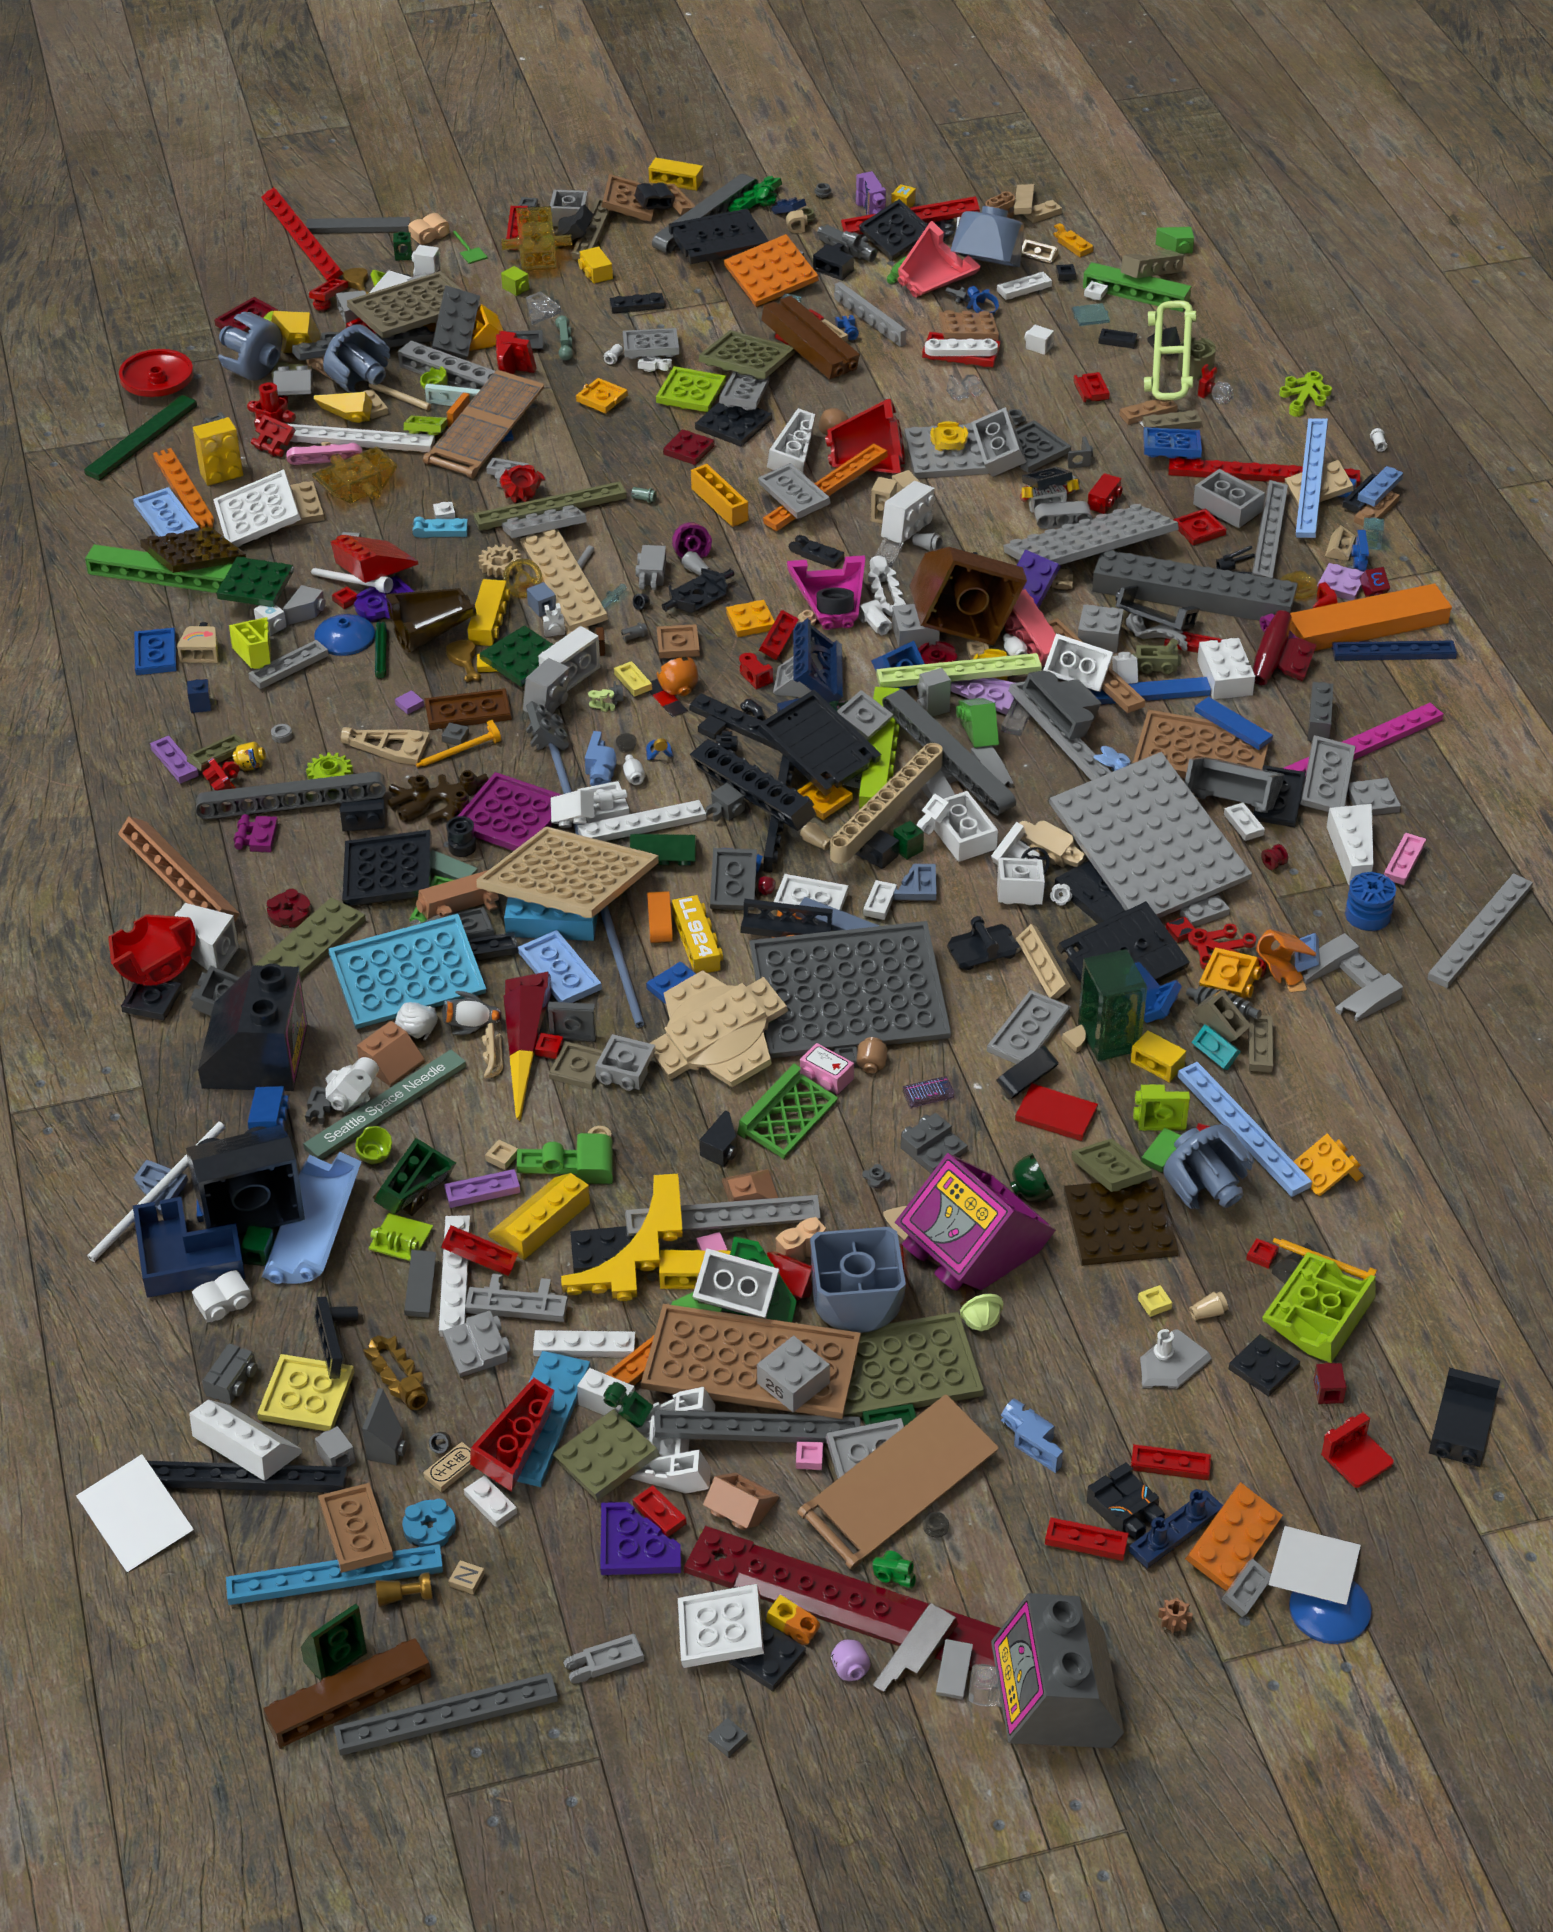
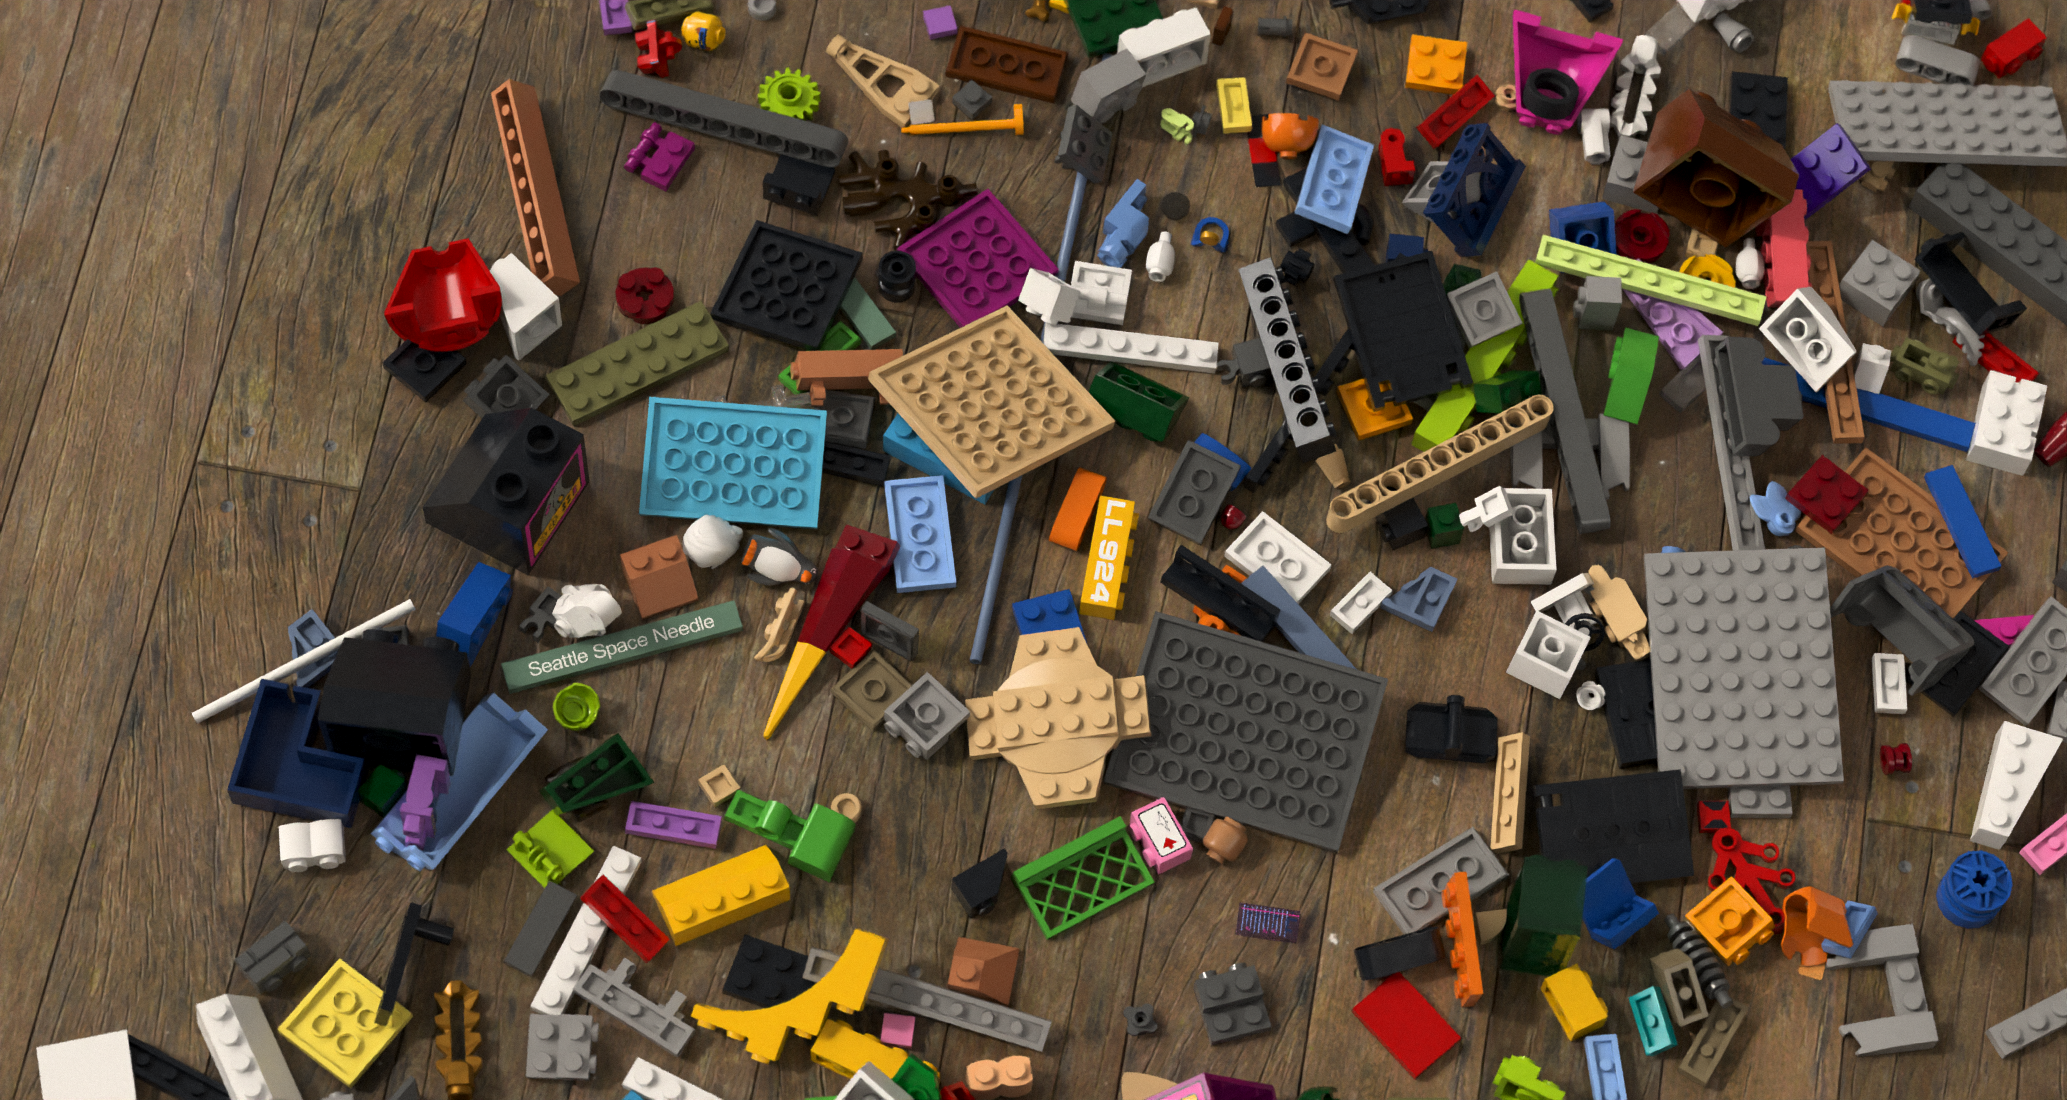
camera: 20 degrees right, 20 degrees up
none -> medium lavender hips [400,755,451,850]
none -> white sticker [908,100,934,125]
none -> light blue plate [1295,124,1374,234]
none -> orange plate [1442,872,1483,1007]
none -> dark green brick [1473,370,1542,413]
none -> dark red plate [1785,455,1869,534]

